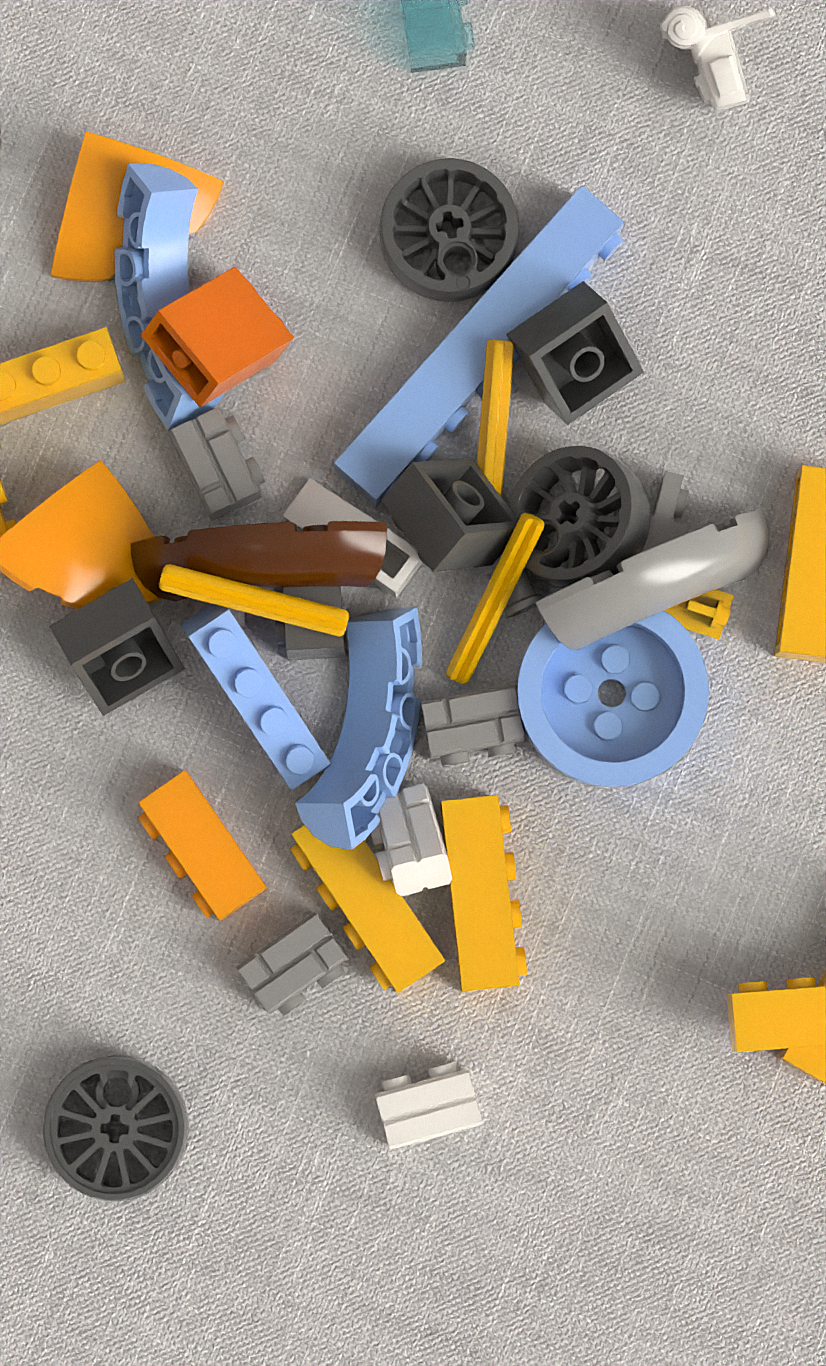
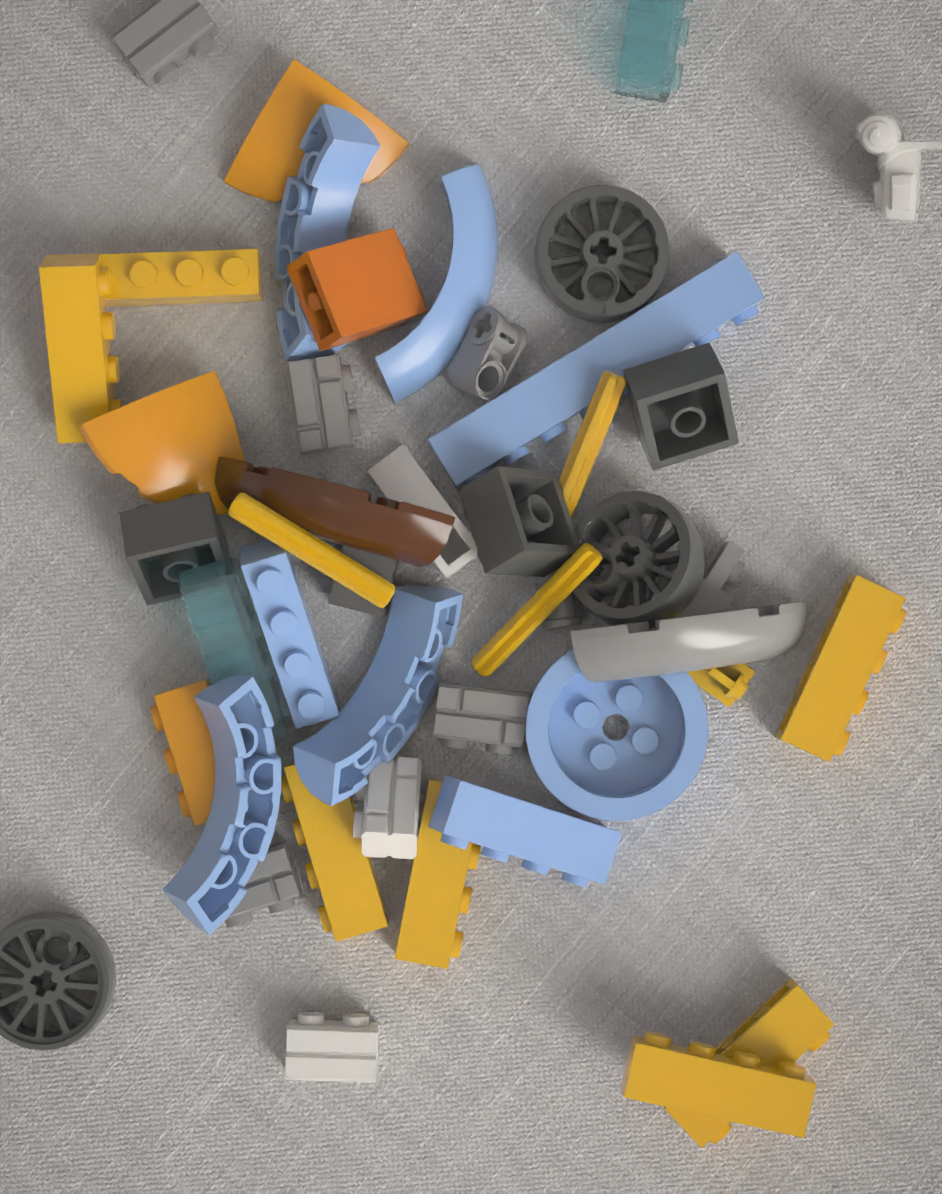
camera: 20 degrees right, 5 degrees up
none -> light blue brick [162,675,281,935]
none -> clear light blue brick [179,557,292,739]
none -> light blue brick [375,164,498,404]
none -> light blue brick [428,774,622,888]
none -> light grey piece [448,307,527,400]

